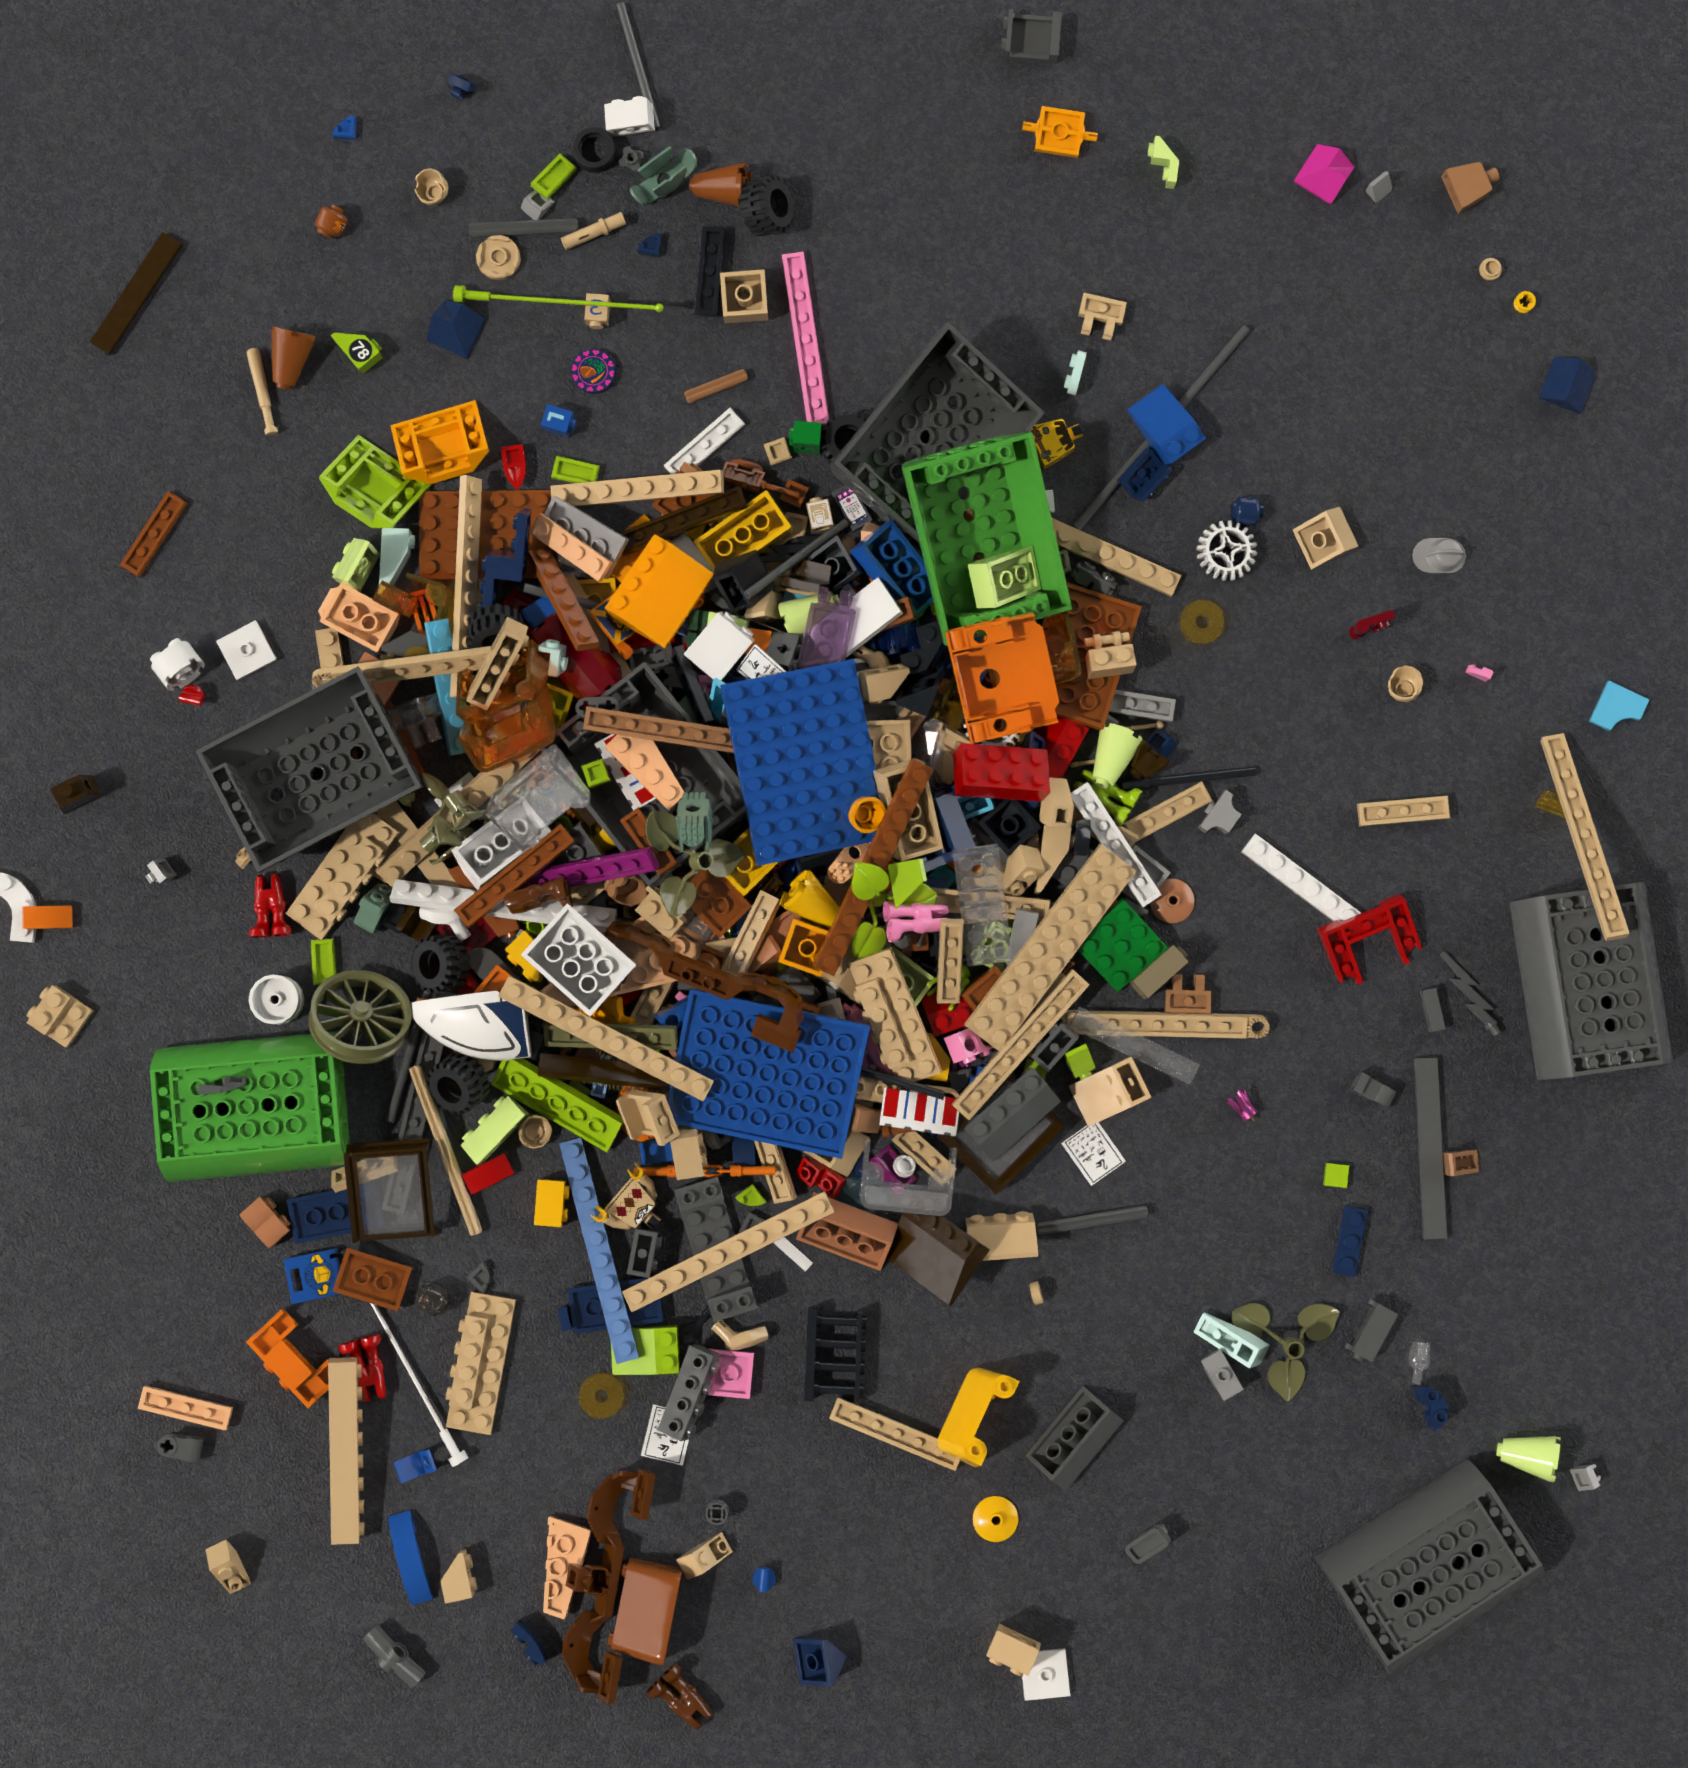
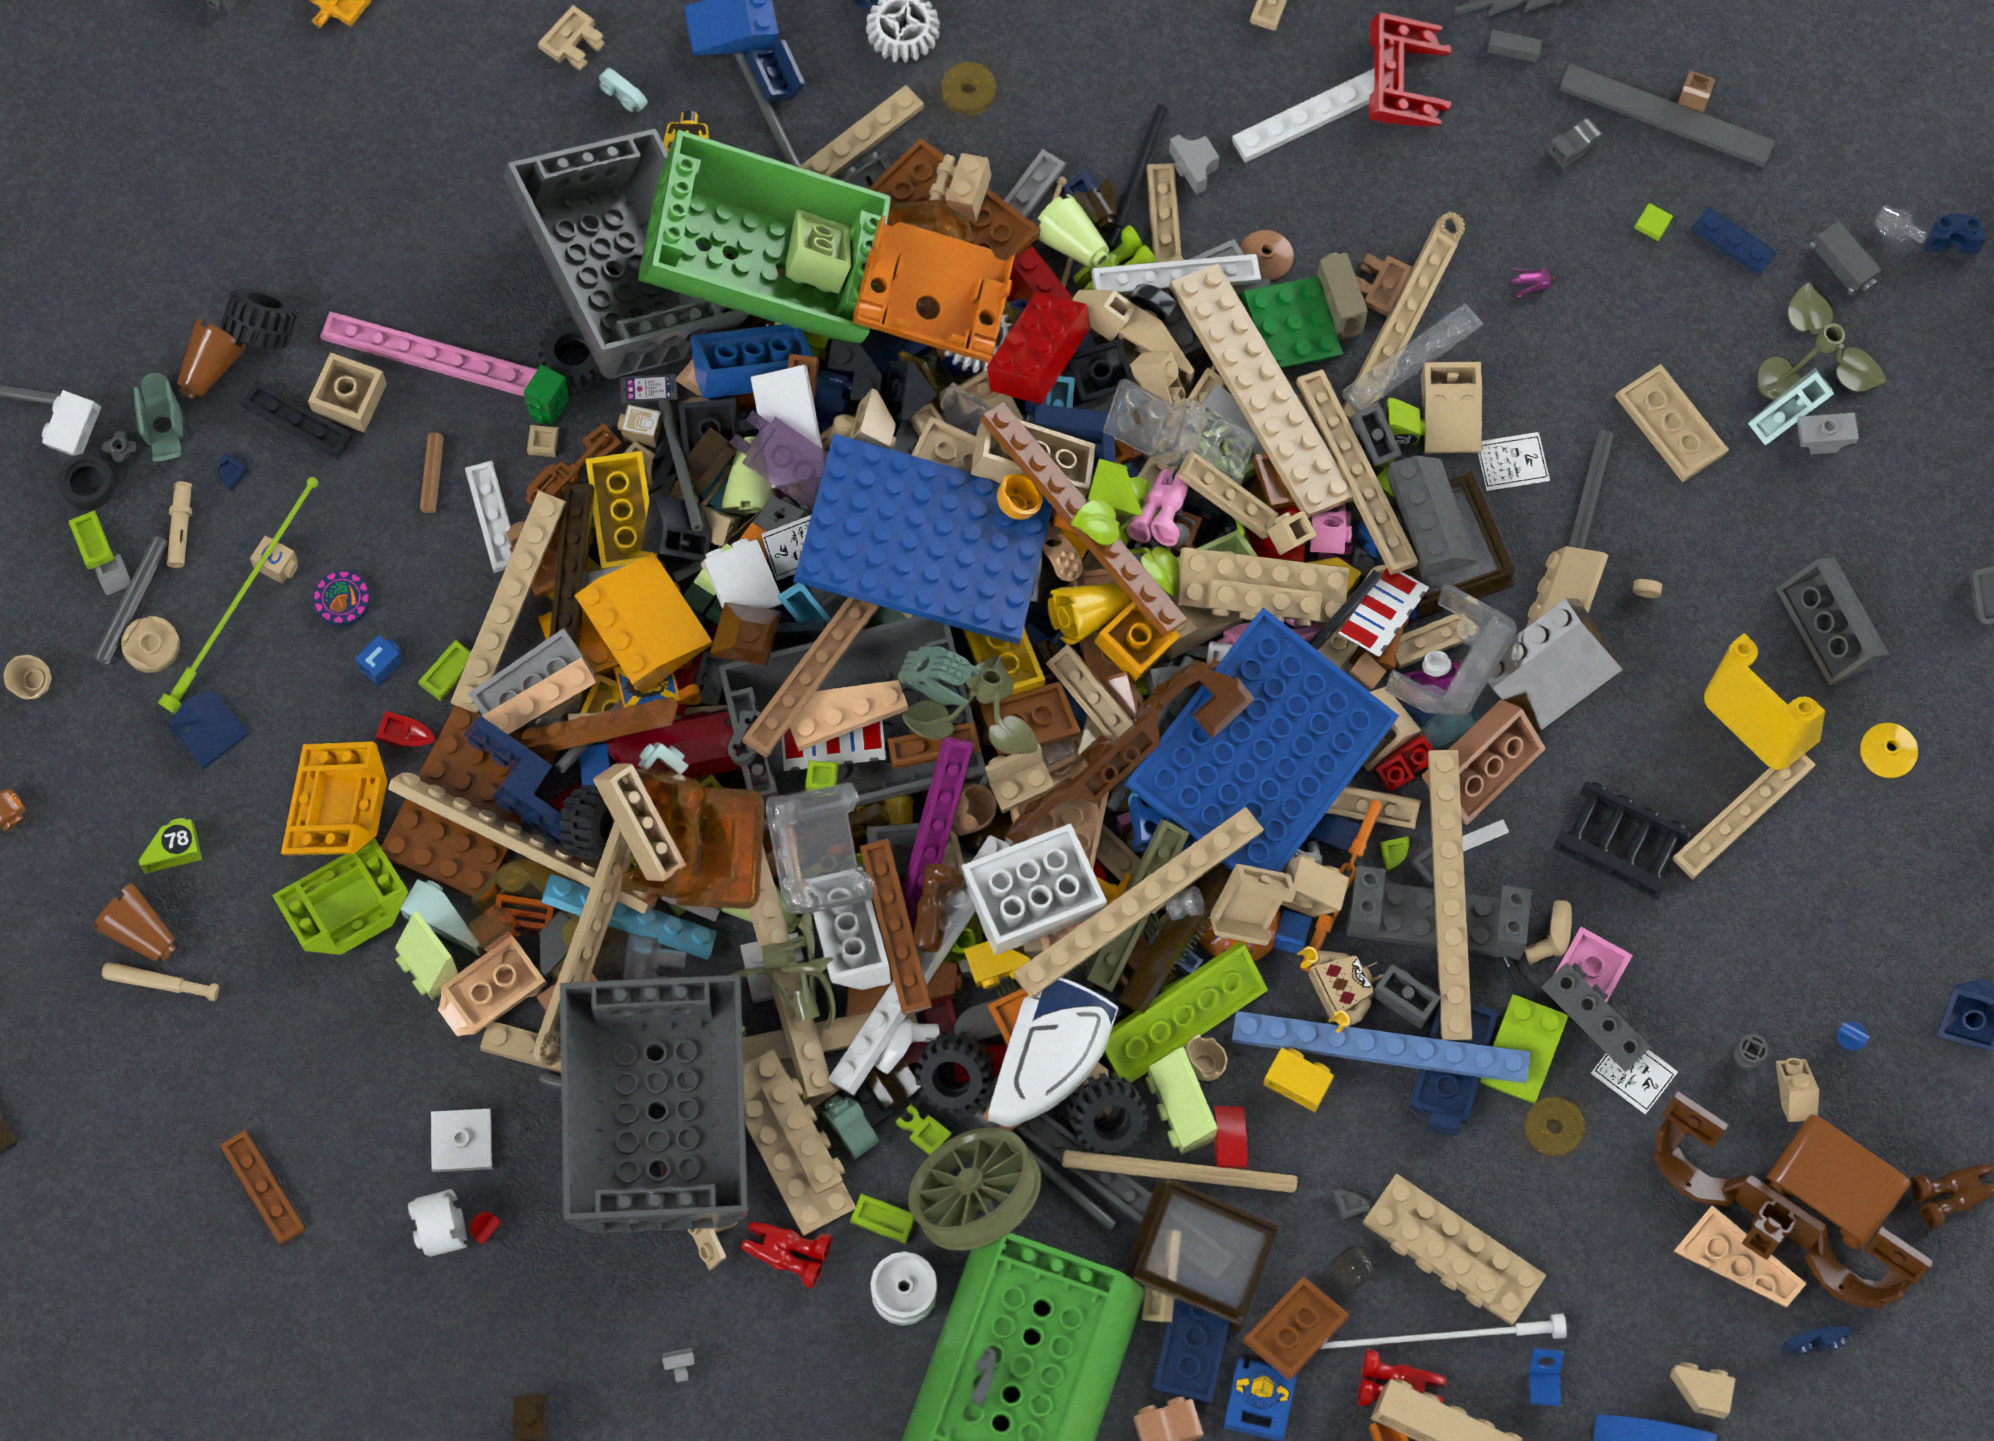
camera: 65 degrees left, 15 degrees down
none -> reddish brown slope [710,602,781,666]
none -> lime plate [896,1104,951,1156]
none -> clear wheel [1165,886,1204,921]
none -> tan brick [1267,510,1317,555]
none -> tan tile [1615,364,1729,482]

